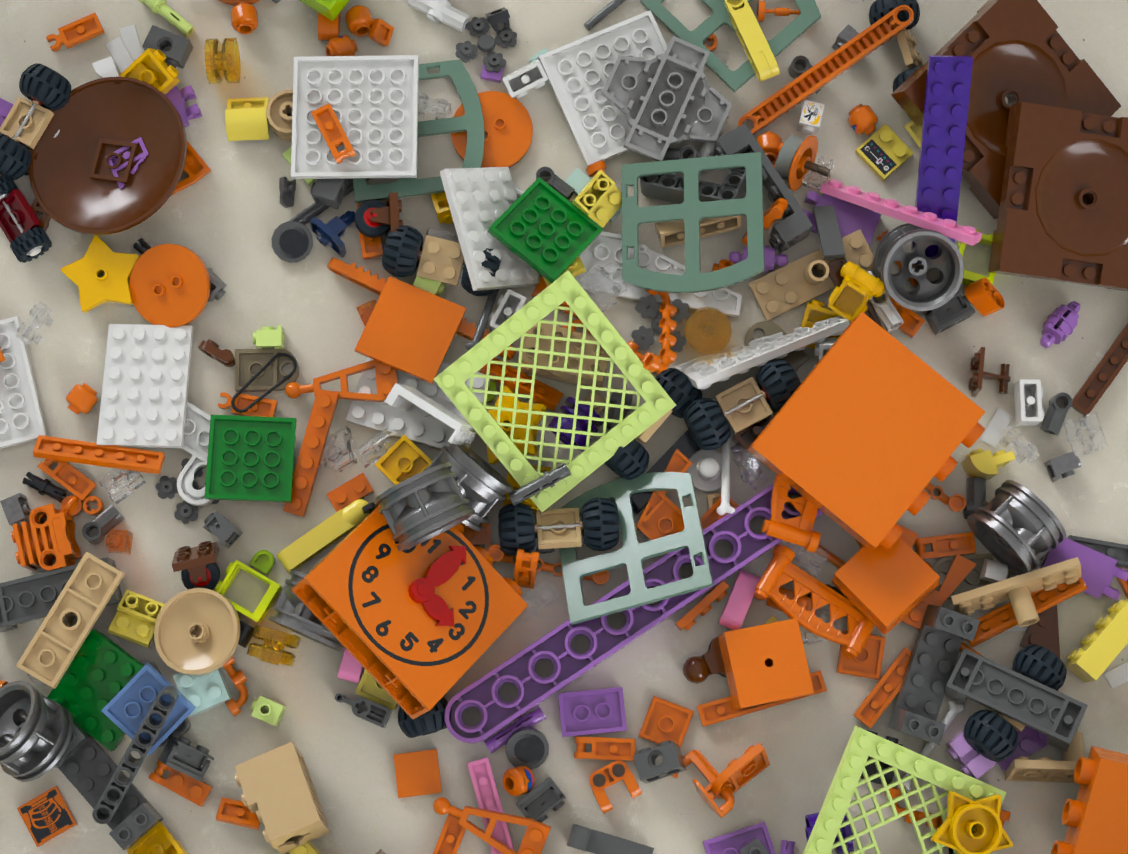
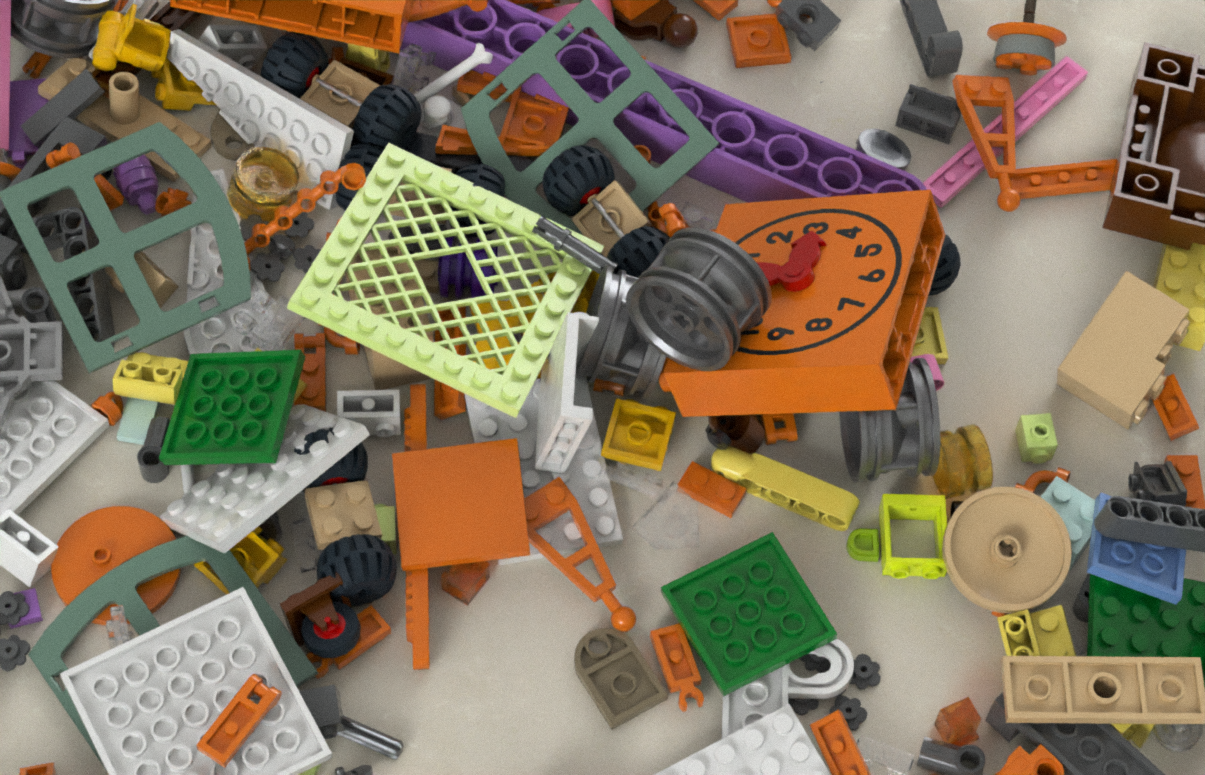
camera: 120 degrees left, 20 degrees down
reddish brown plate [172,541,220,590] -> none
reddish brown plate [198,339,235,367] -> none
dark grey hinge [203,511,243,549] -> none
black piece [231,353,297,413] -> none
yellowish green brick [253,325,284,349] -> none
tile [271,221,313,263] -> none
orange plate [283,388,340,517] -> none
dark blue piece [309,211,355,257] -> none
dark grey piece [334,693,393,728] -> none
orange tile [393,749,442,798] -> none
dark grey piece [465,289,499,350] -> none
orange head [502,765,535,796] -> none
medium lavender plate [558,687,627,737] -> none
orange plate [574,736,635,761] -> none
orange piece [589,760,642,814] -> none

